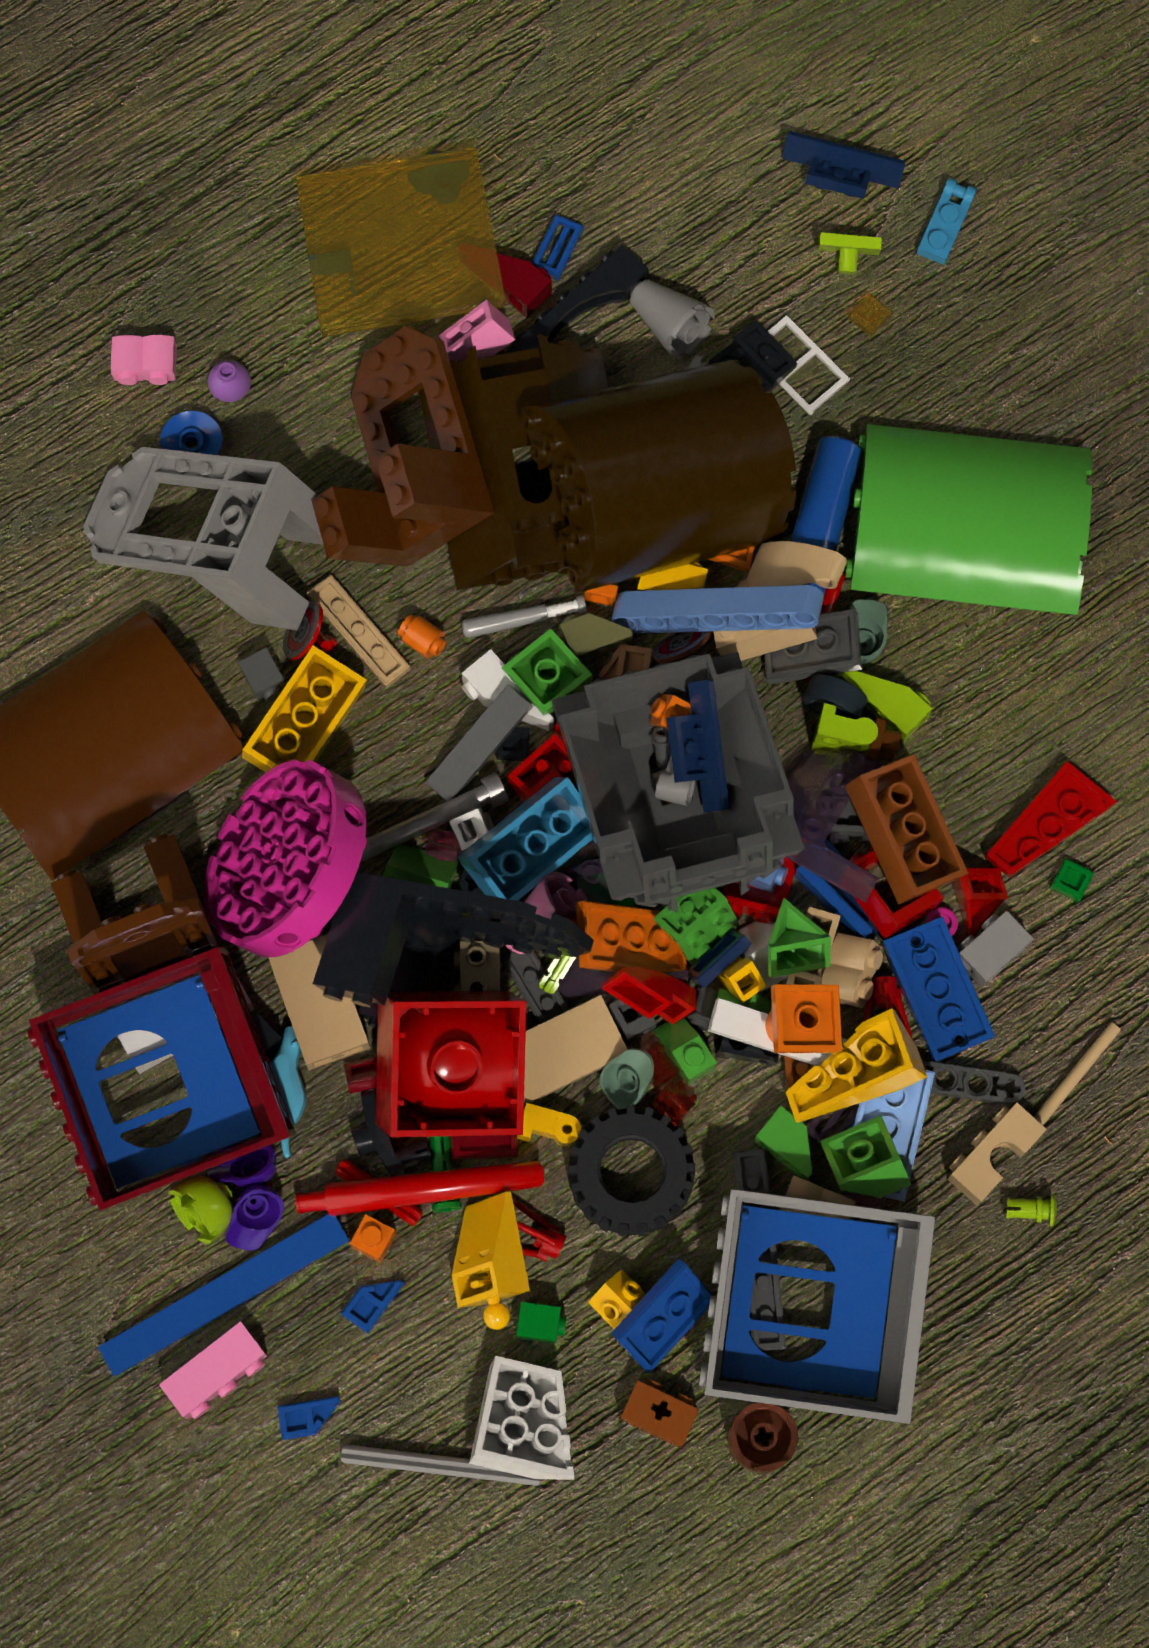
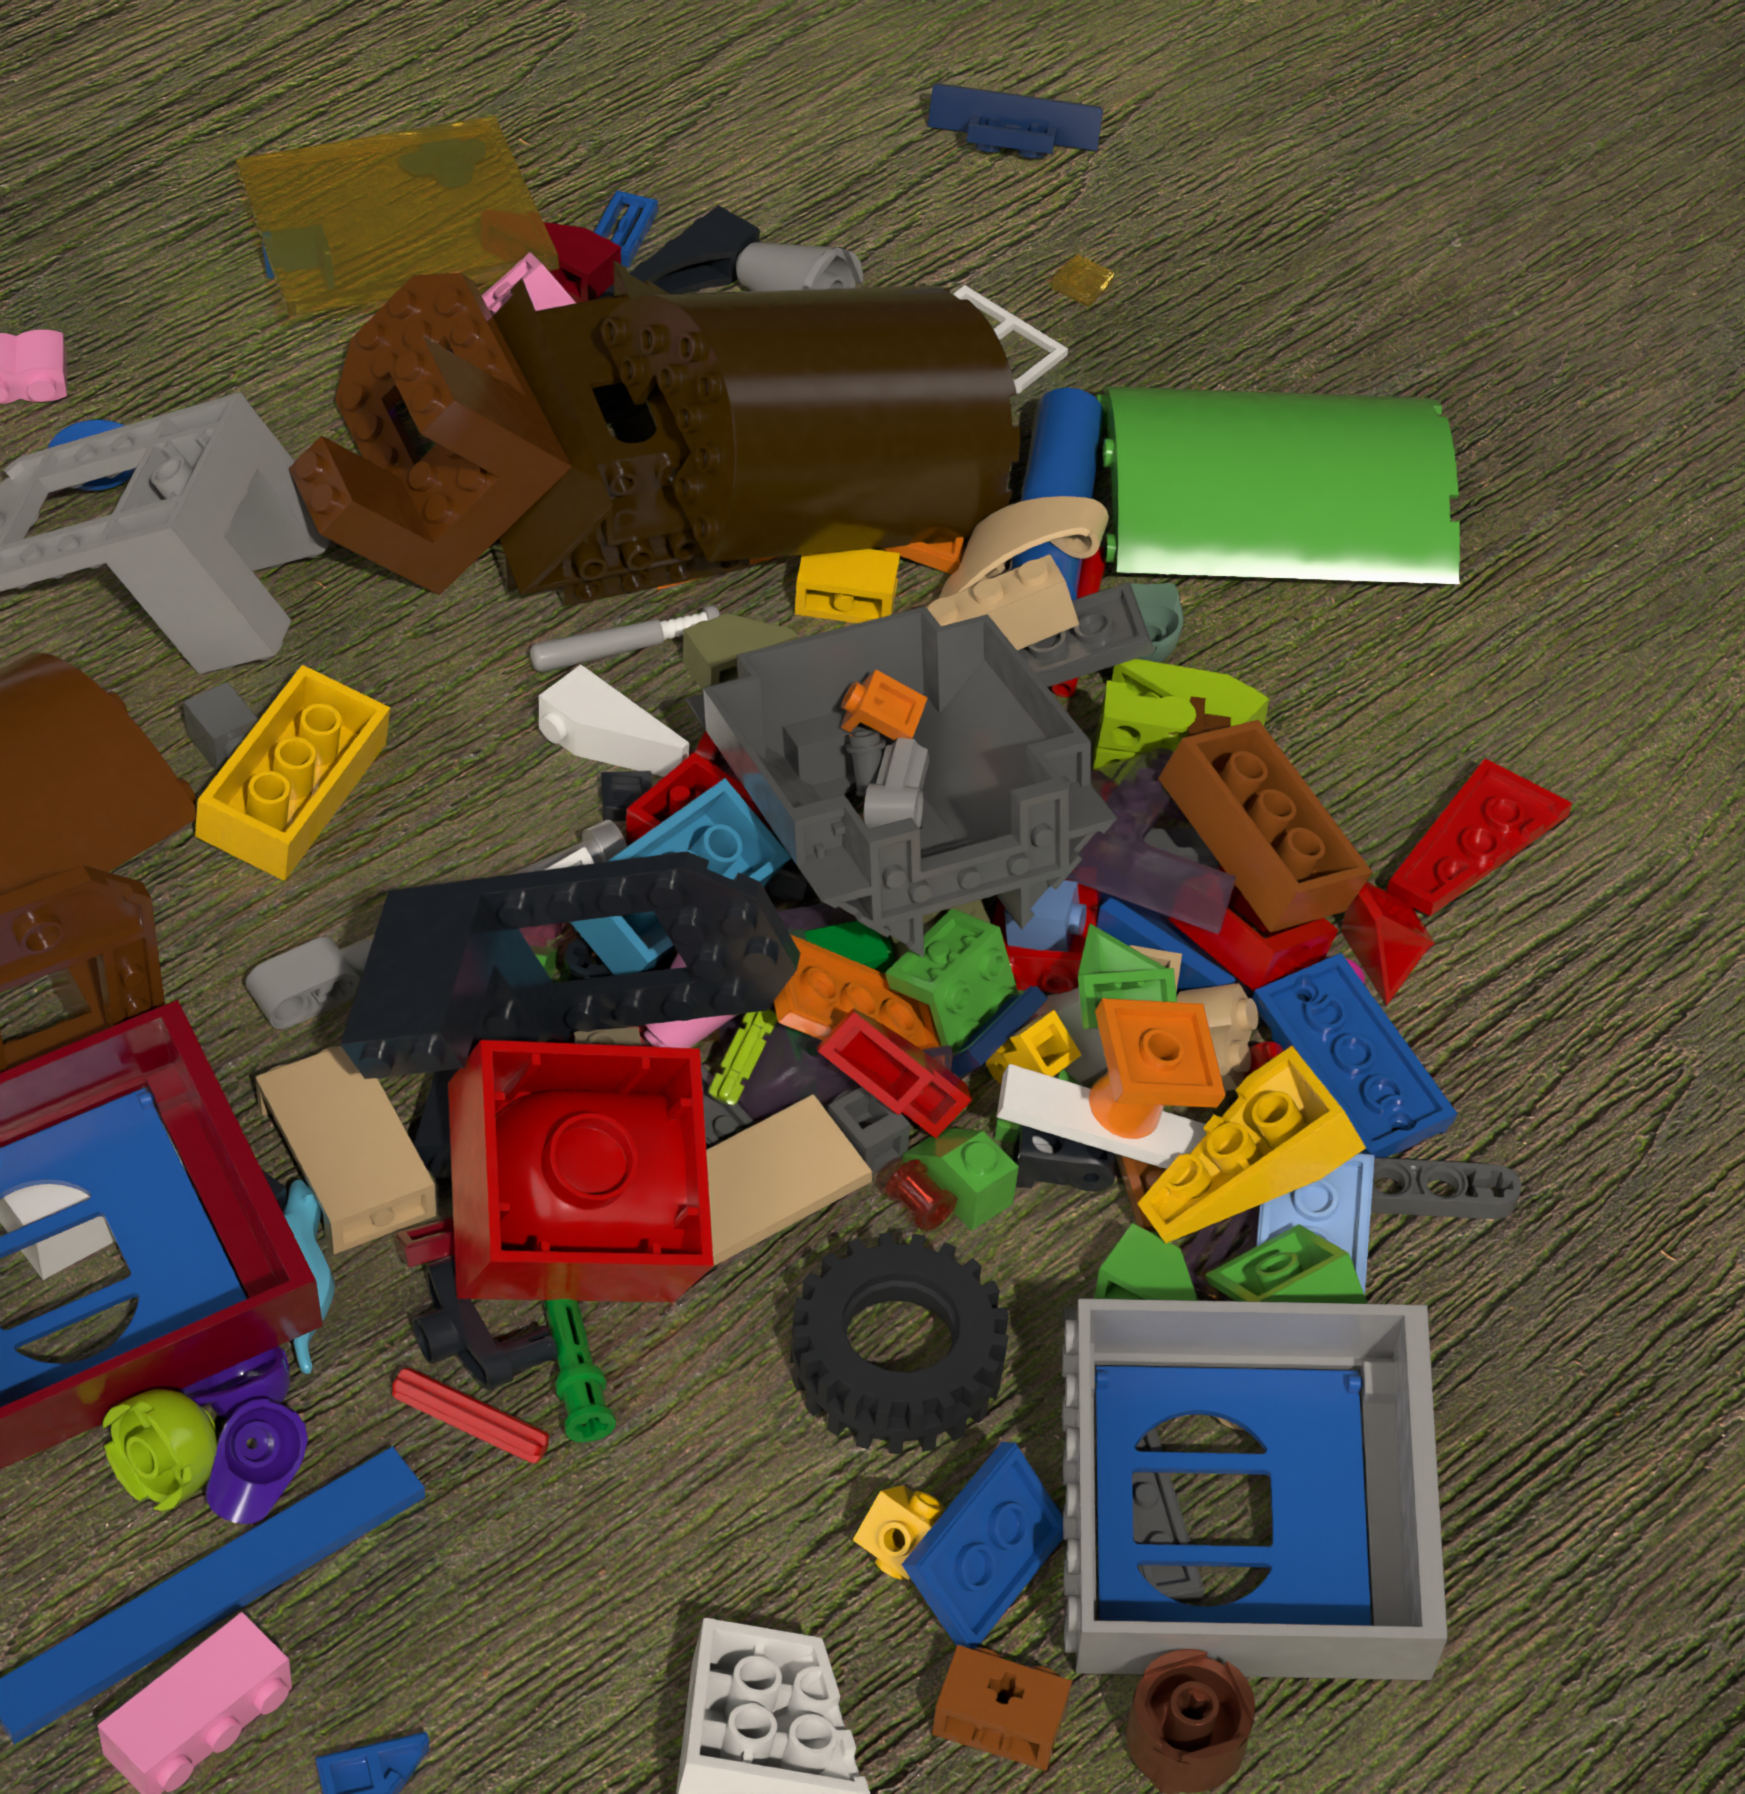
camera: 10 degrees left, 25 degrees down
dark pink brick [204,760,367,957] -> none
medium lavender brick [208,360,251,402] -> none
shield [283,600,337,661] -> none
red animal [295,1161,544,1216] -> none
tan tile [306,574,411,689] -> none
blue tile [341,1280,405,1334] -> none
orange brick [349,1214,397,1264] -> none
orange brick [398,614,446,659] -> none
dark grey tile [426,684,533,801] -> none
dark red tile [450,1135,518,1160] -> none
yellow slope [452,1191,530,1330] -> none
bright green slope [502,628,592,716] -> none
red plant [512,1197,567,1262] -> none
green brick [516,1302,567,1344] -> none
yellow leg [517,1103,582,1147] -> none
orange tile [584,584,618,607] -> none
sand green cap [600,1048,654,1109] -> none
medium blue beam [611,585,824,634] -> none
clear red tile [652,1081,697,1126] -> none
dark blue bracket [667,679,729,812] -> none
dark grey pin [687,987,718,1031] -> none
black wheel [803,674,868,719] -> none
lime tile [818,232,882,275] -> none
dark azure plate [916,177,977,265] -> none
tan arch [948,1103,1047,1206] -> none
light grey brick [958,911,1034,988] -> none
lime pin [1006,1193,1057,1227] -> none
tan bar [1034,1022,1121,1125] -> none
green tile [1050,858,1095,903] -> none

